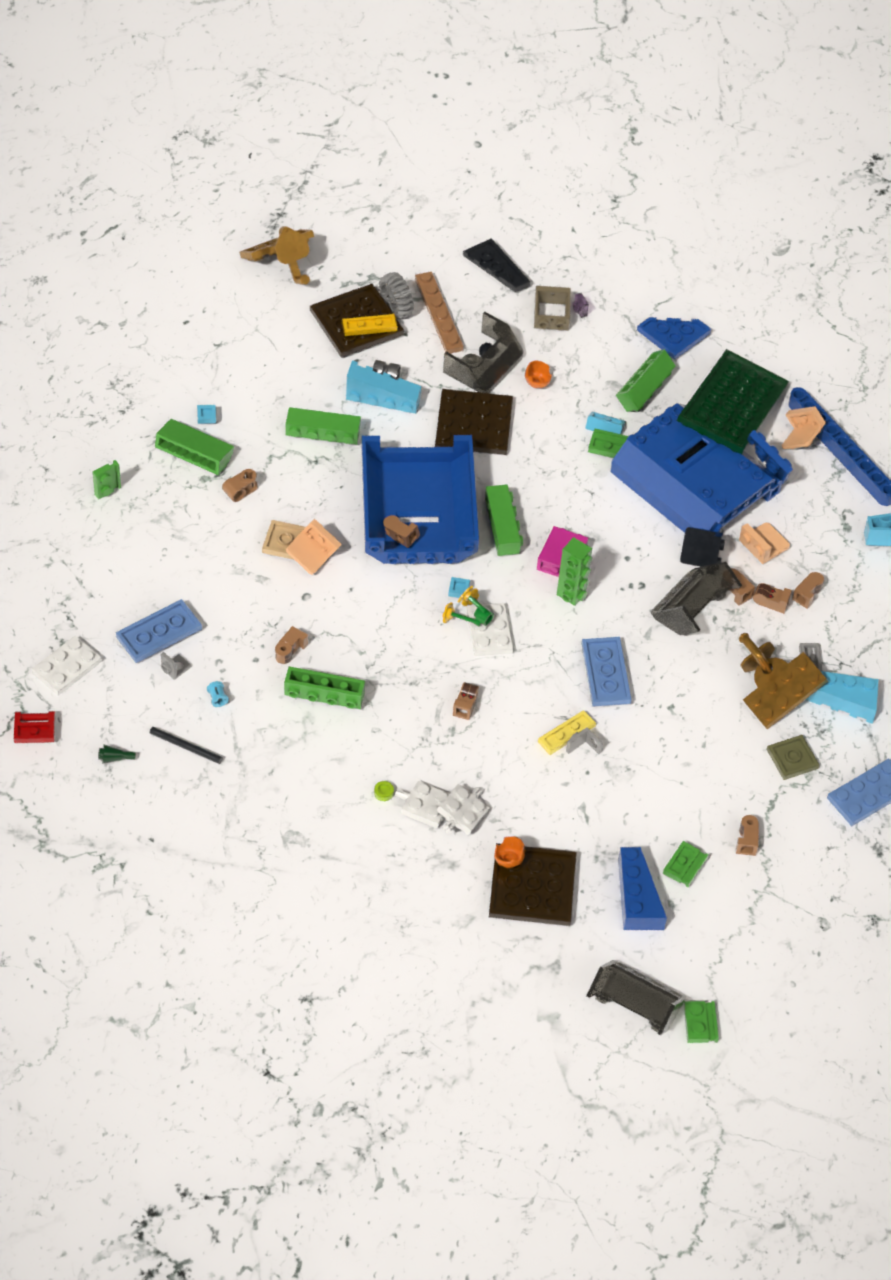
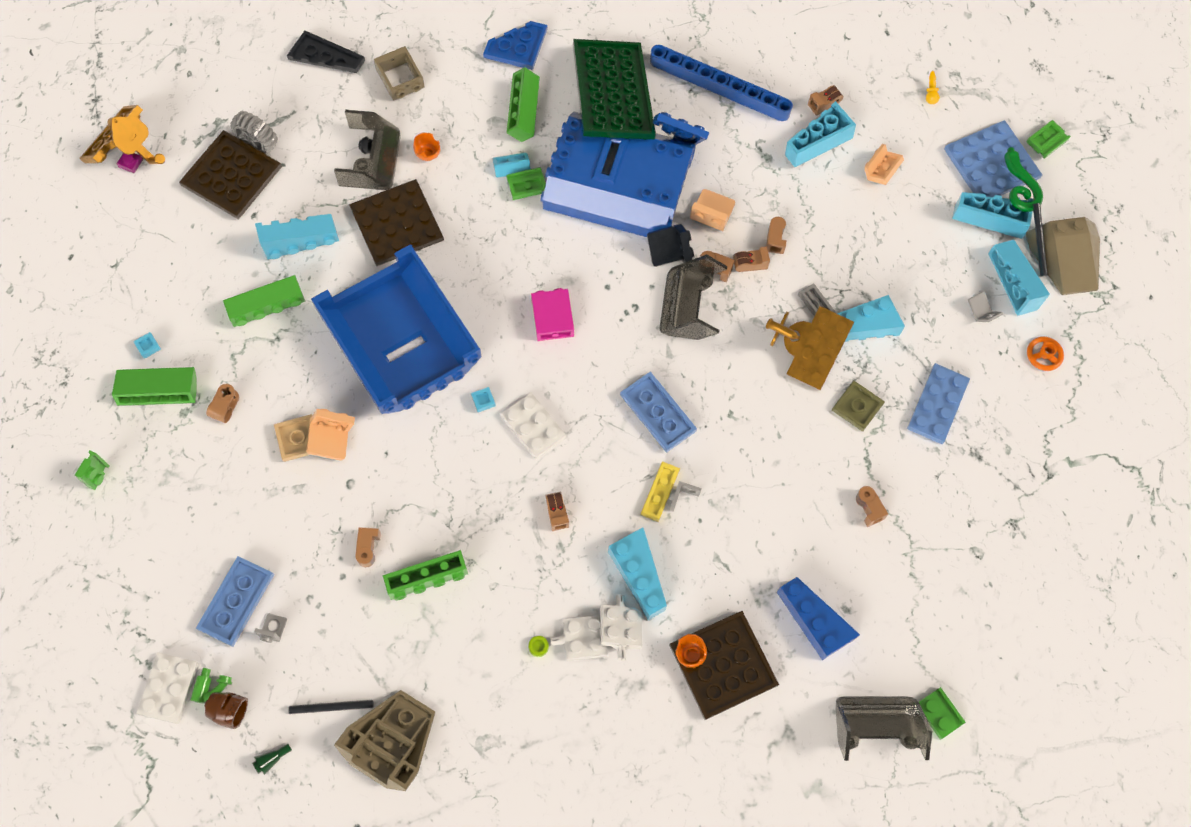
camera: 30 degrees left, 15 degrees up
red plate [14,711,55,743] -> none
medium azure bush [207,681,229,707] -> none
yellow tile [342,314,397,336] -> none
flat silver wheel [373,360,401,380] -> none
medium nougat leg [383,515,420,548] -> none
medium nougat plate [415,271,463,355] -> none
plant [443,586,494,627] -> none
bright green brick [485,484,523,556] -> none
bright green brick [556,537,593,606] -> none
clear purple plate [573,293,589,318] -> none
bright green plate [663,841,709,887] -> none
light nougat bracket [781,406,826,449] -> none
none -> magenta plate [116,153,143,173]
none -> bright green plant [190,668,232,704]
none -> reddish brown helmet [204,692,248,729]
none -> dark tan wedge [334,690,435,791]
none -> medium azure wedge [608,528,667,620]

